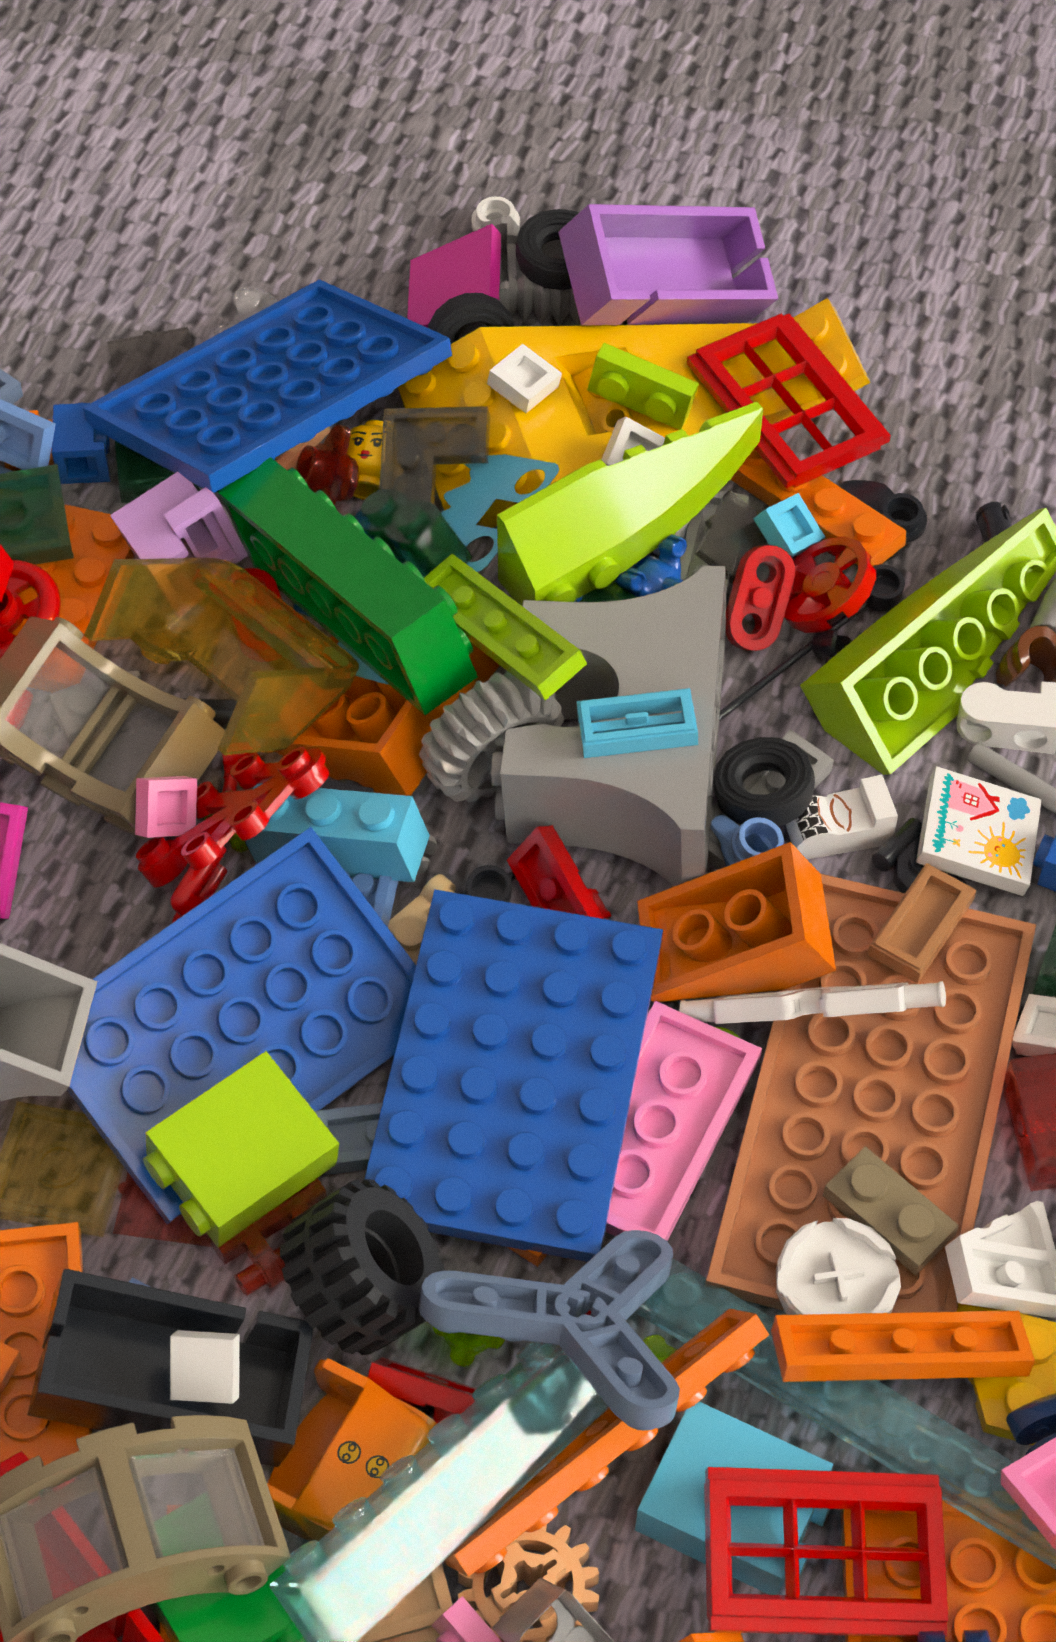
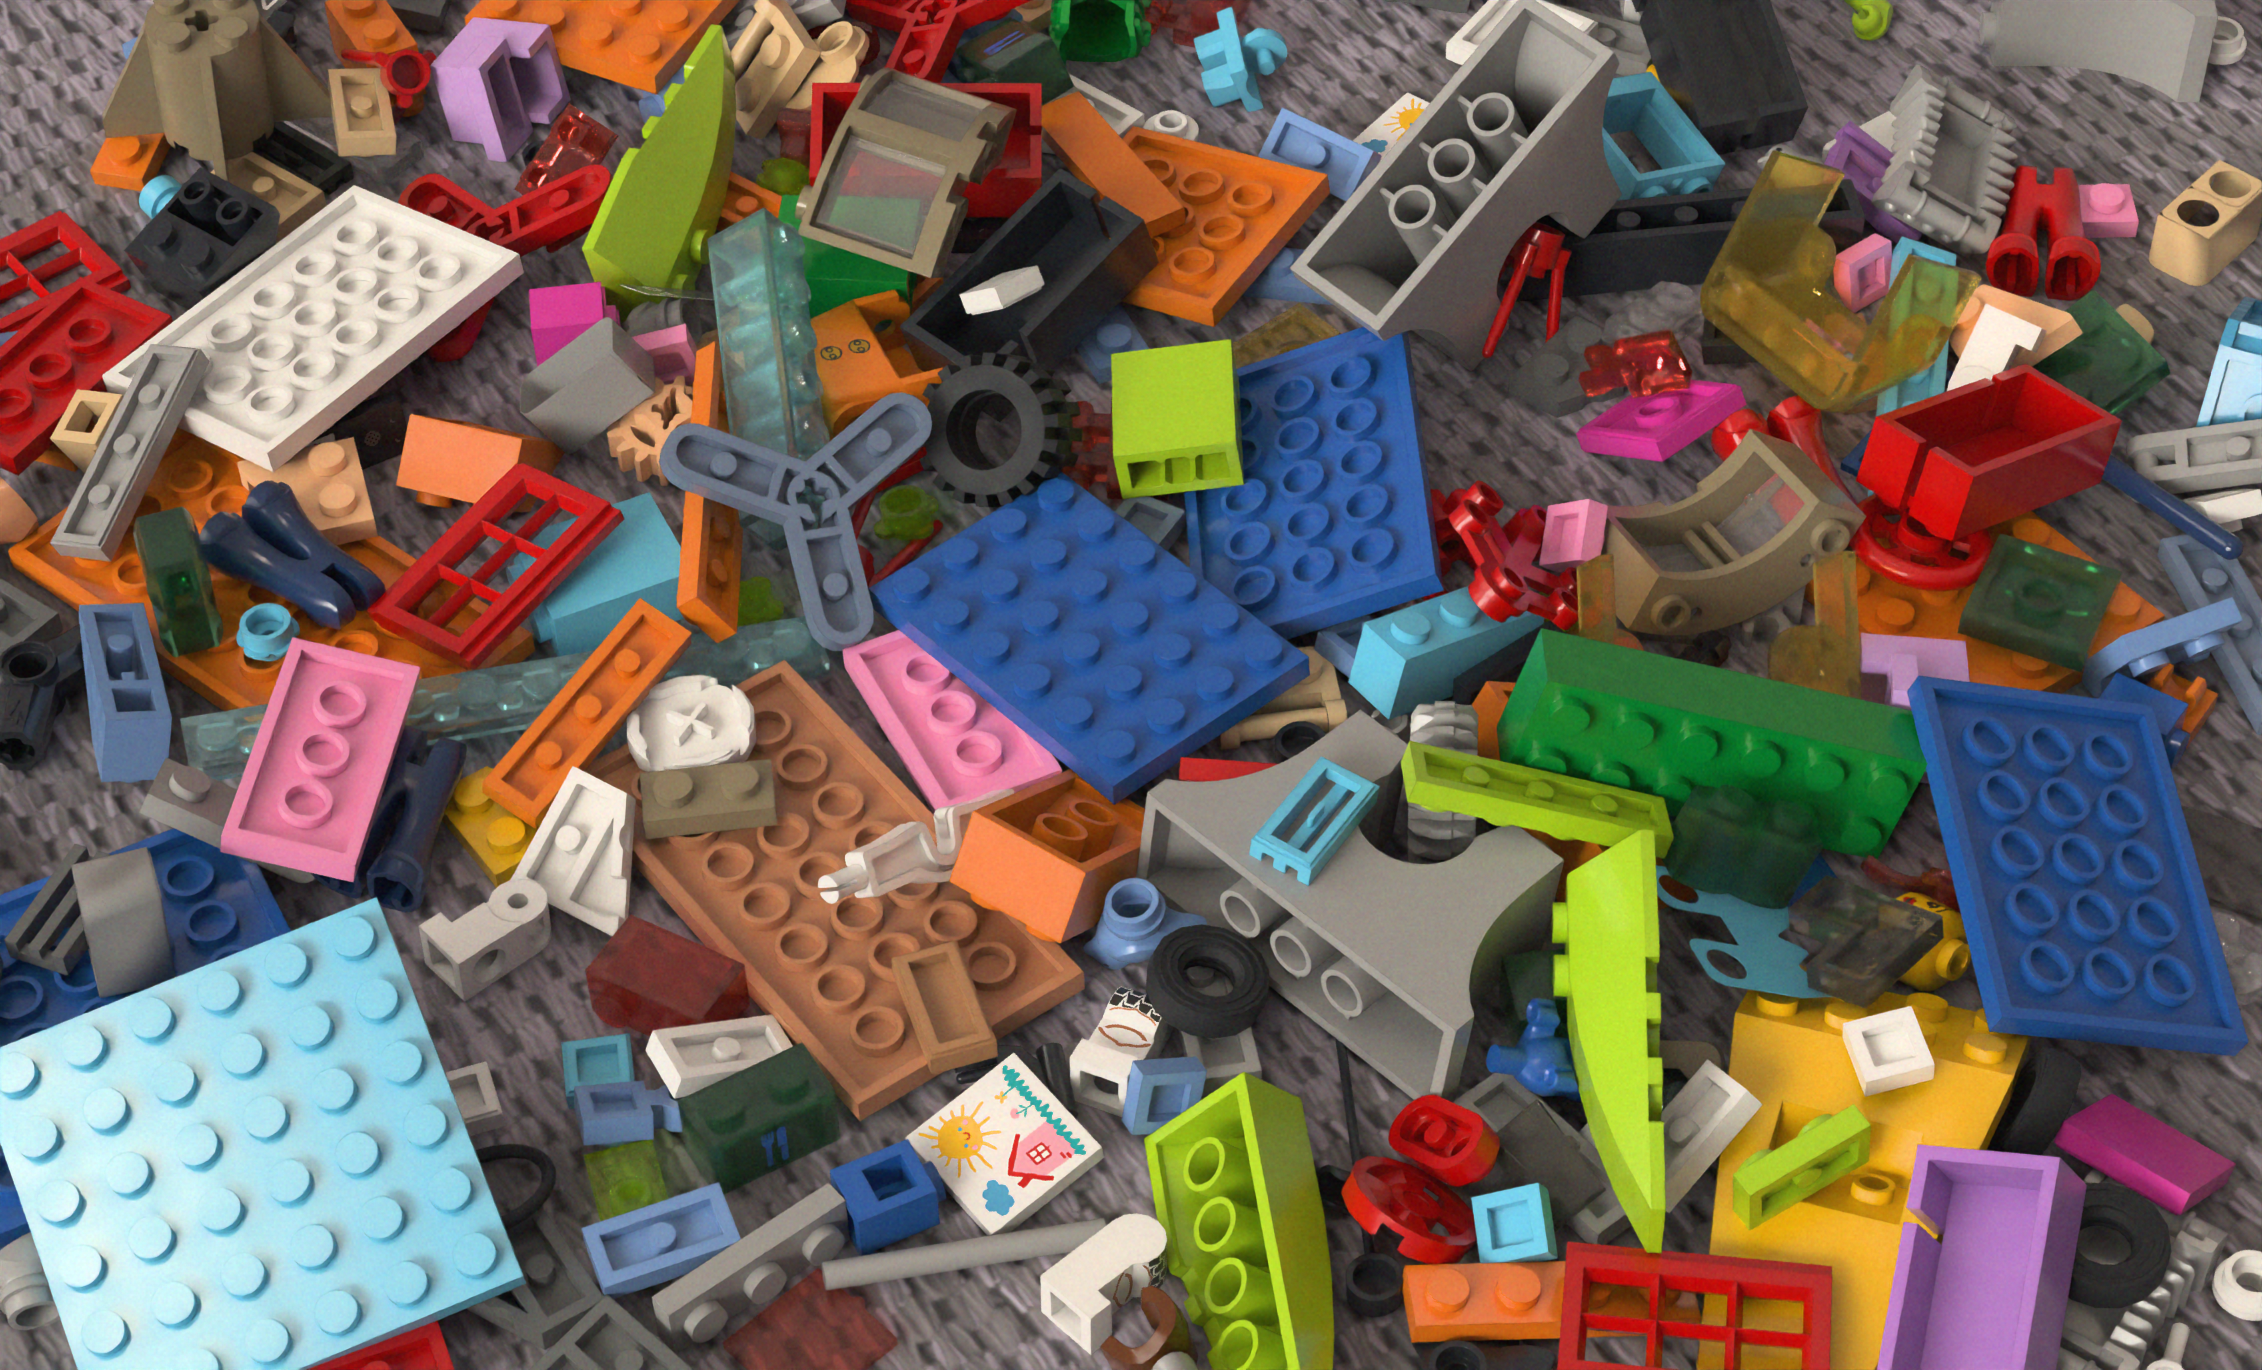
camera: 130 degrees right, 10 degrees down
none -> medium blue plate [1121,1056,1207,1135]

